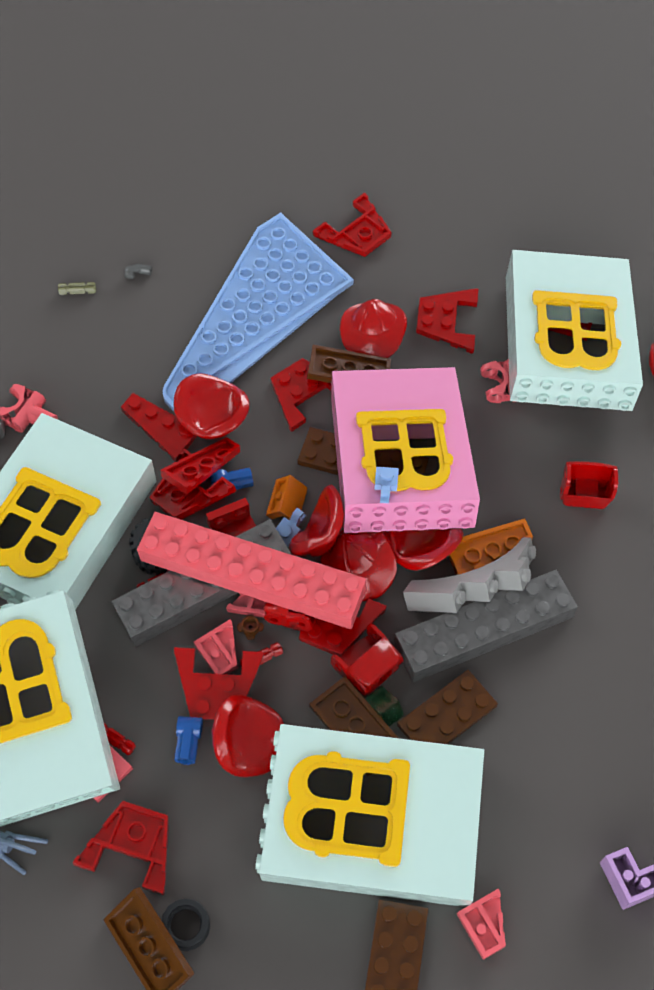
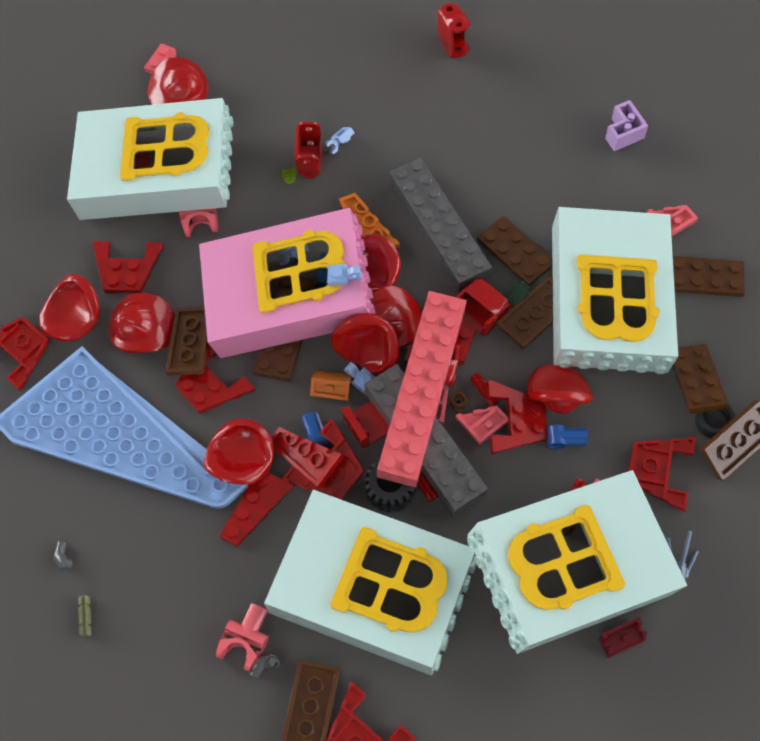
camera: 90 degrees left, 5 degrees up
light grey arch [403,537,536,613] -> none
none -> red piece [39,274,100,342]
none -> clear neon green hinge [282,168,297,184]
none -> light blue plate [324,127,354,154]
none -> reddish brown plate [672,344,729,414]

